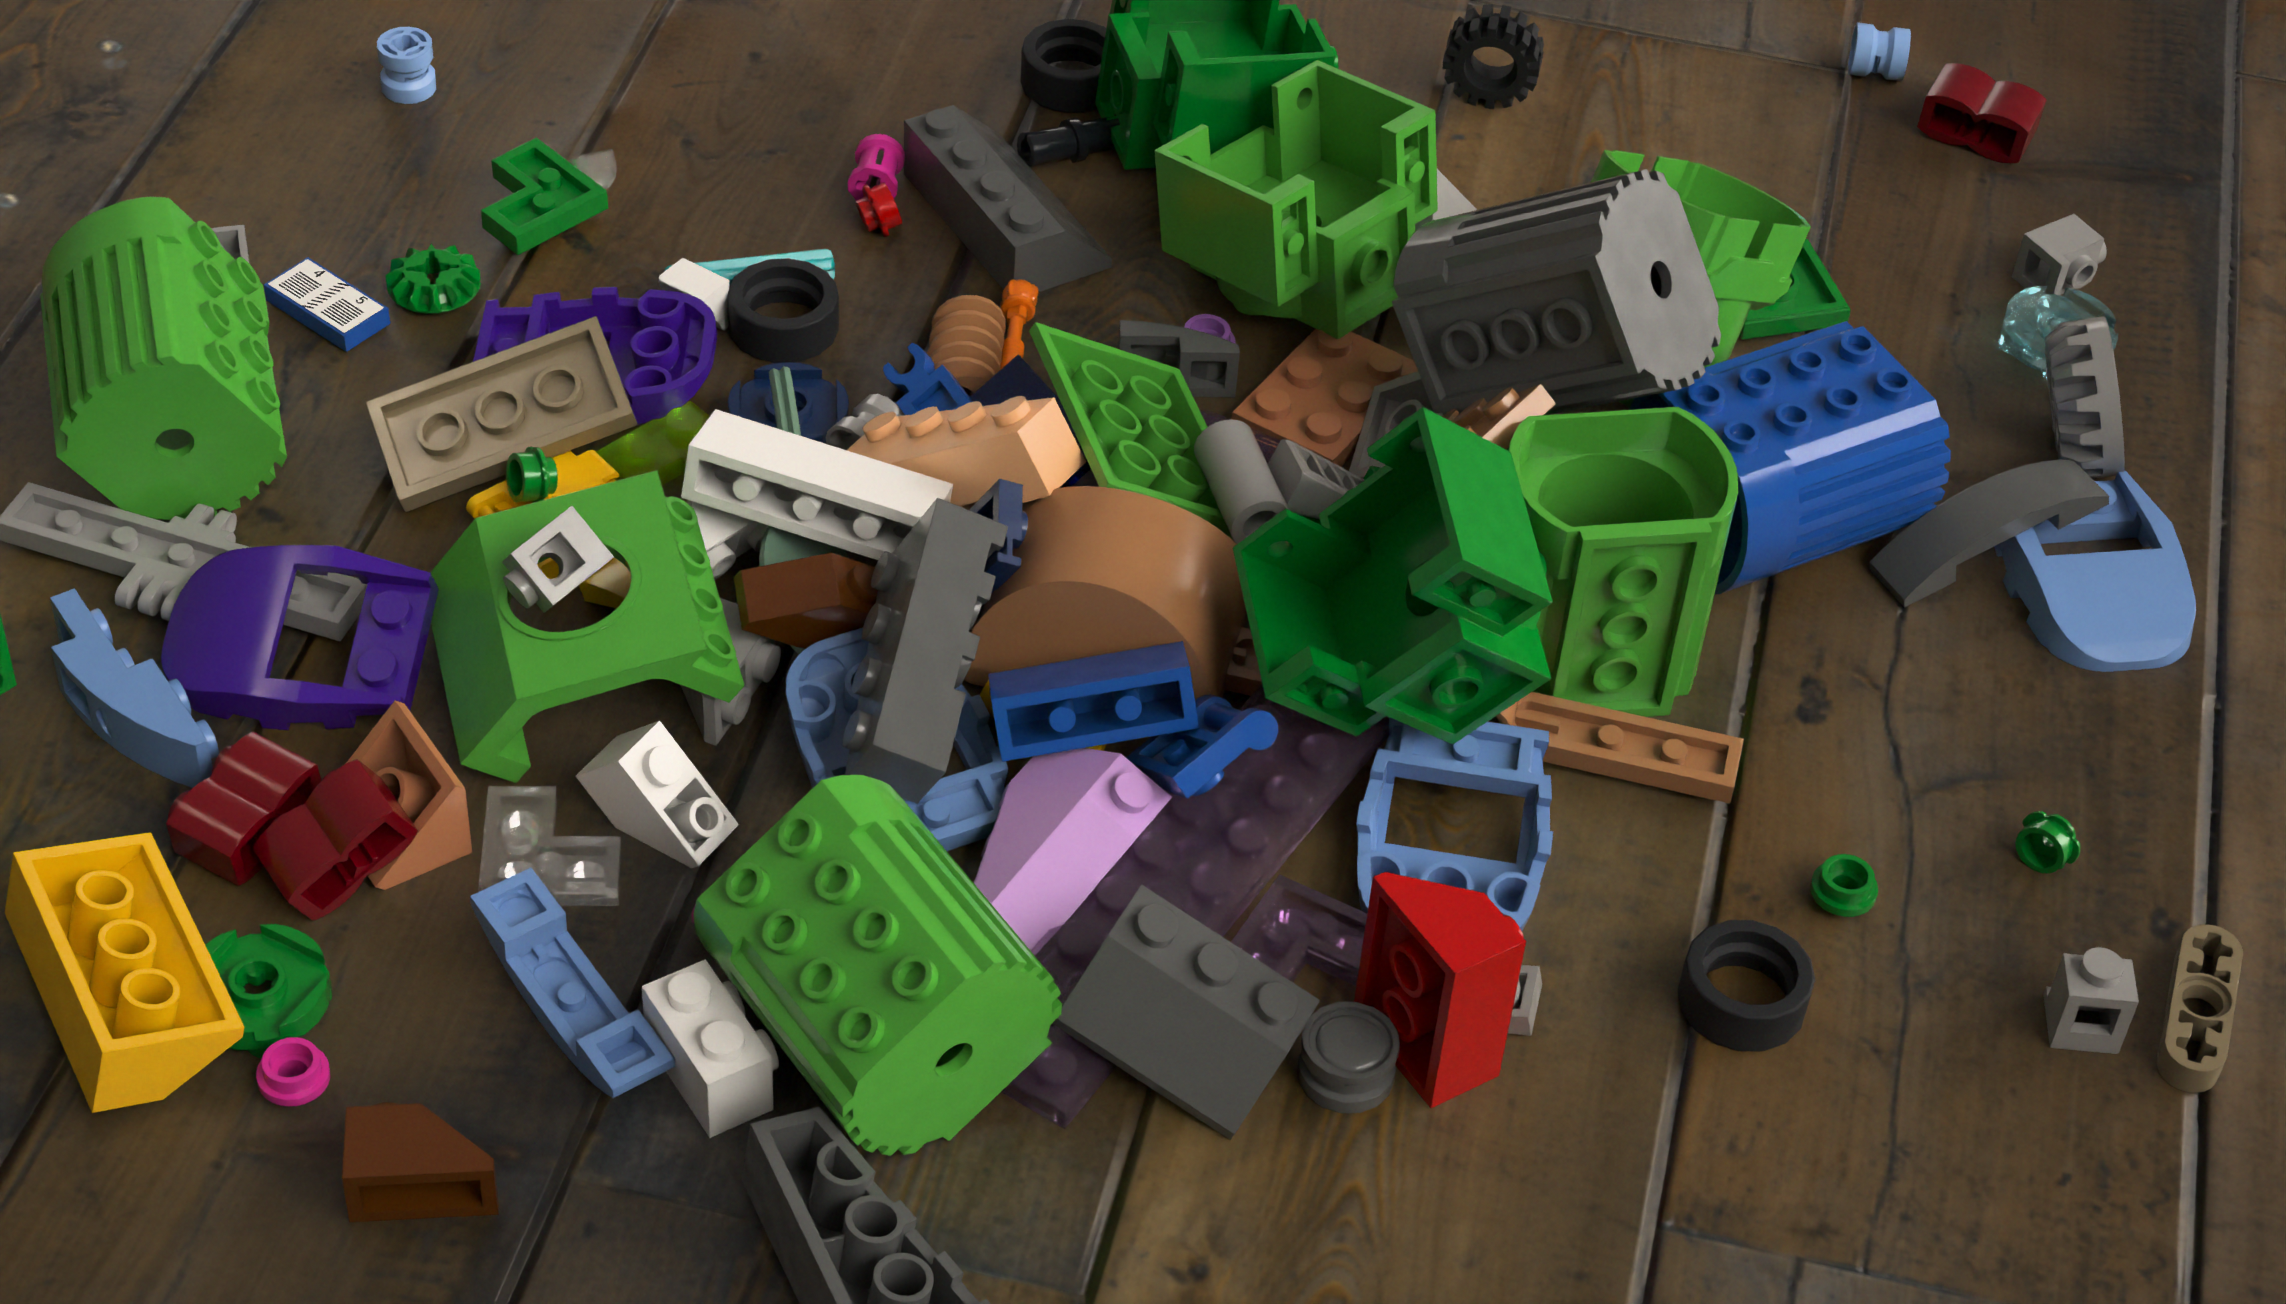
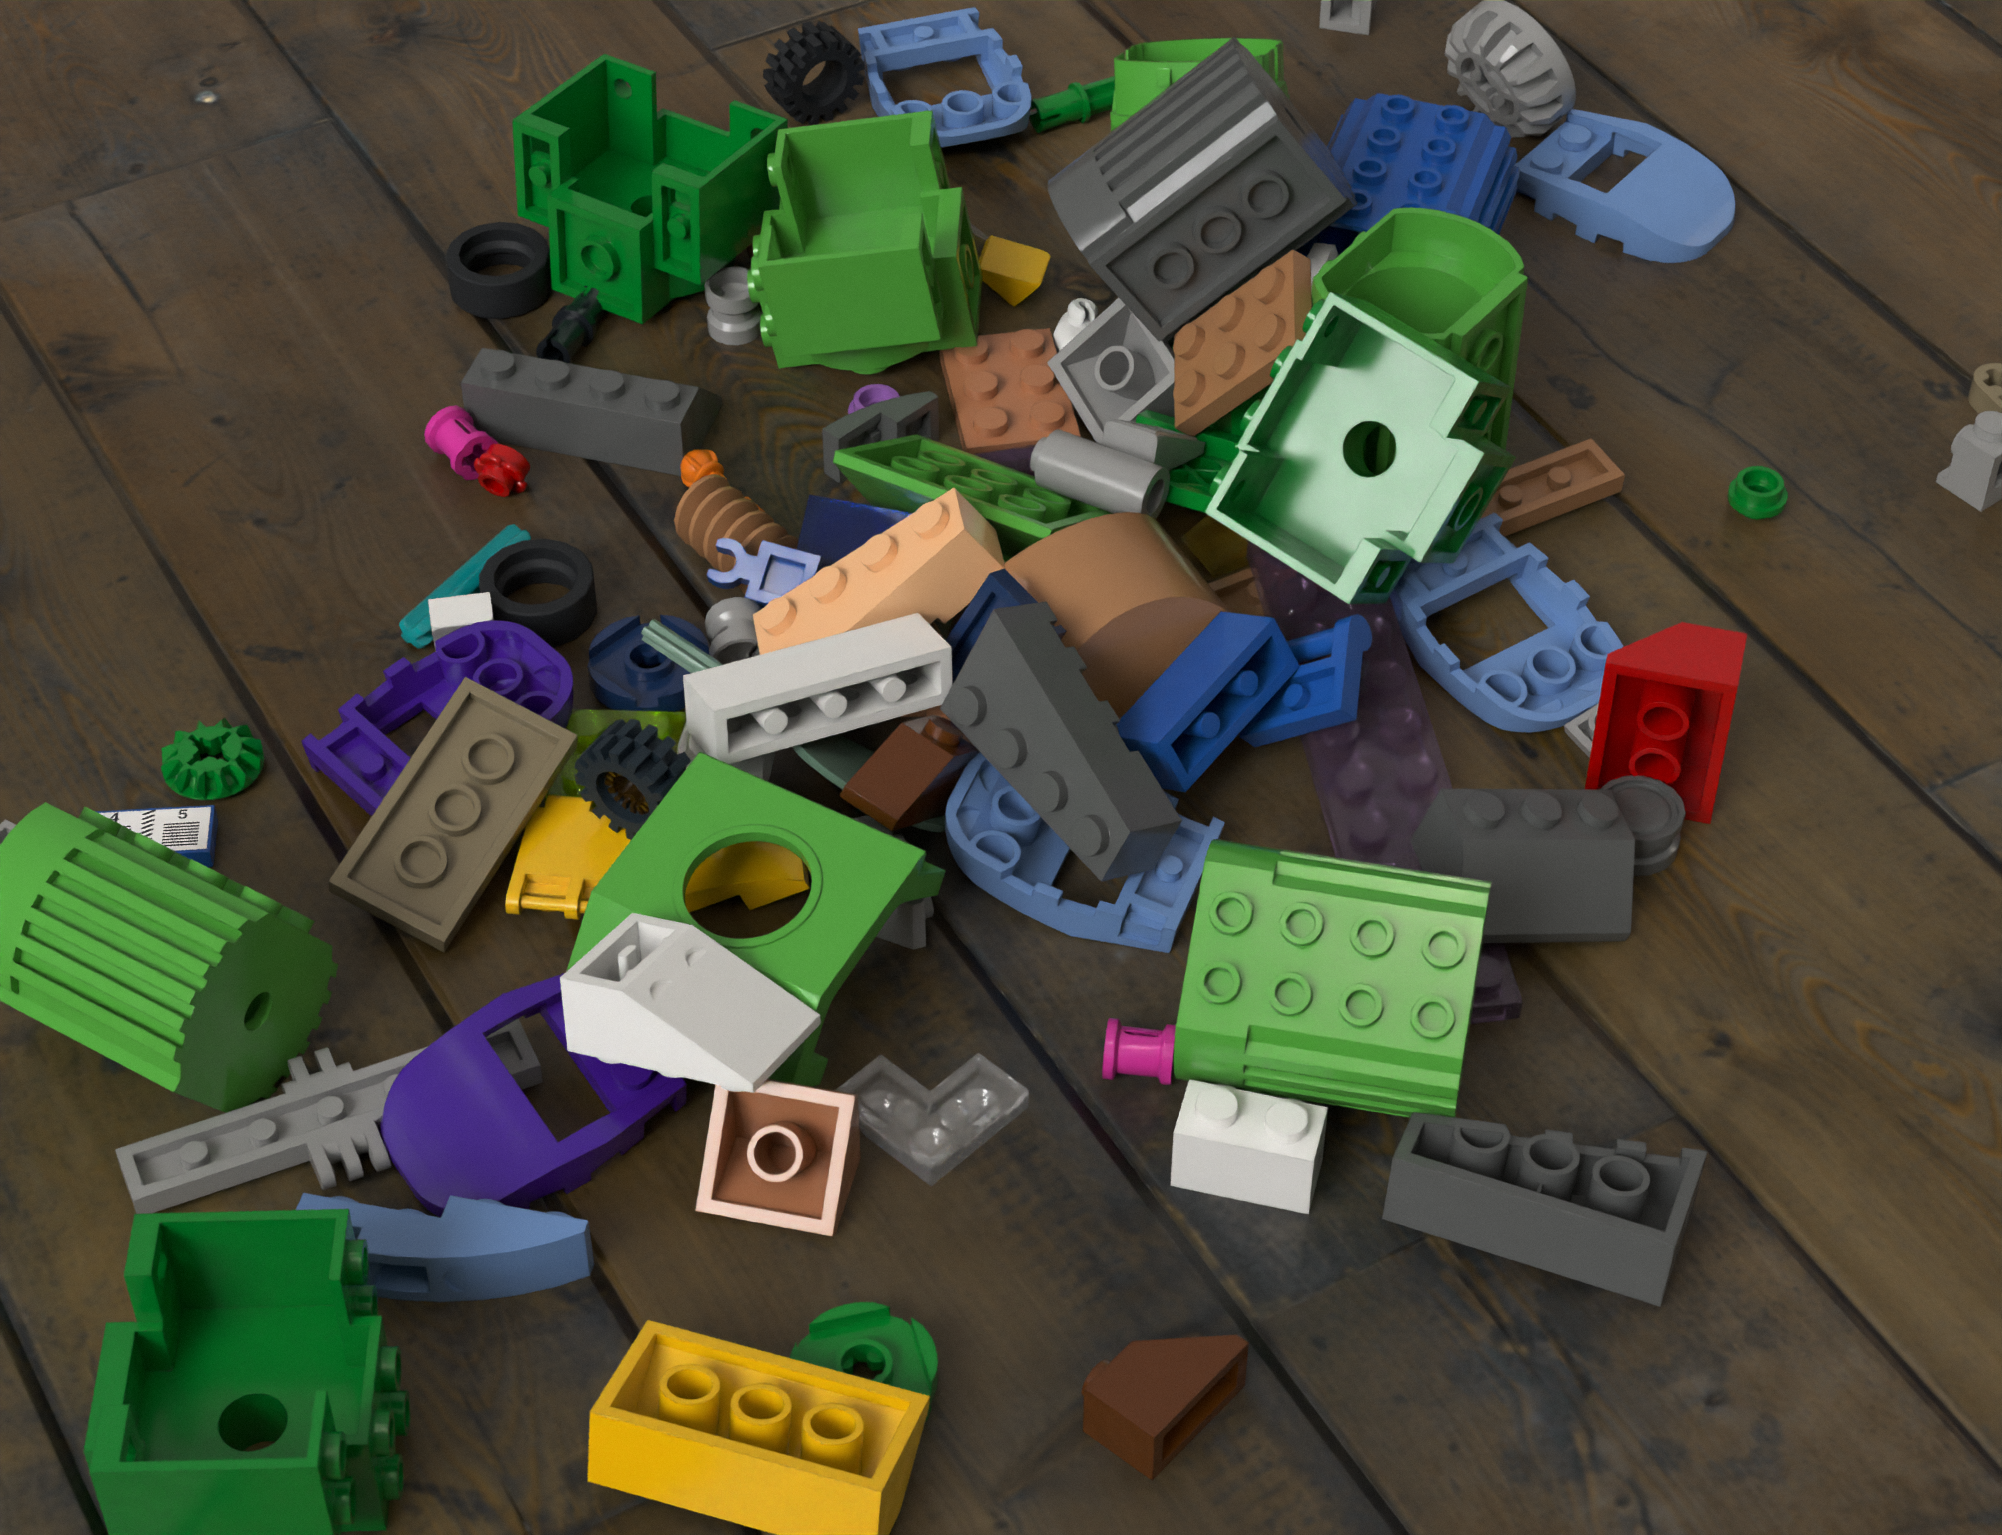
camera: 40 degrees left, 0 degrees up
dark red brick [166,732,321,886] -> none
dark red brick [253,759,418,921] -> none
dark pink plate [256,1037,330,1106] -> none
medium blue slope [470,867,675,1098] -> none
green plate [481,137,608,255] -> none
brick [502,506,614,613] -> none
green plate [506,446,558,503] -> none
clear hinge [569,149,617,189] -> none
white slope [576,721,739,868] -> none
lavender wedge [974,748,1172,957] -> none
plate [1231,874,1367,986] -> none
black tyre [1677,920,1815,1051] -> none
dark grey slope [1869,459,2109,608] -> none
clear light blue plate [1998,286,2119,380] -> none
green plate [2015,811,2081,874] -> none
none -> white slope [560,913,821,1093]
none -> black bush [574,719,691,840]
none -> medium blue slope [858,7,1032,147]

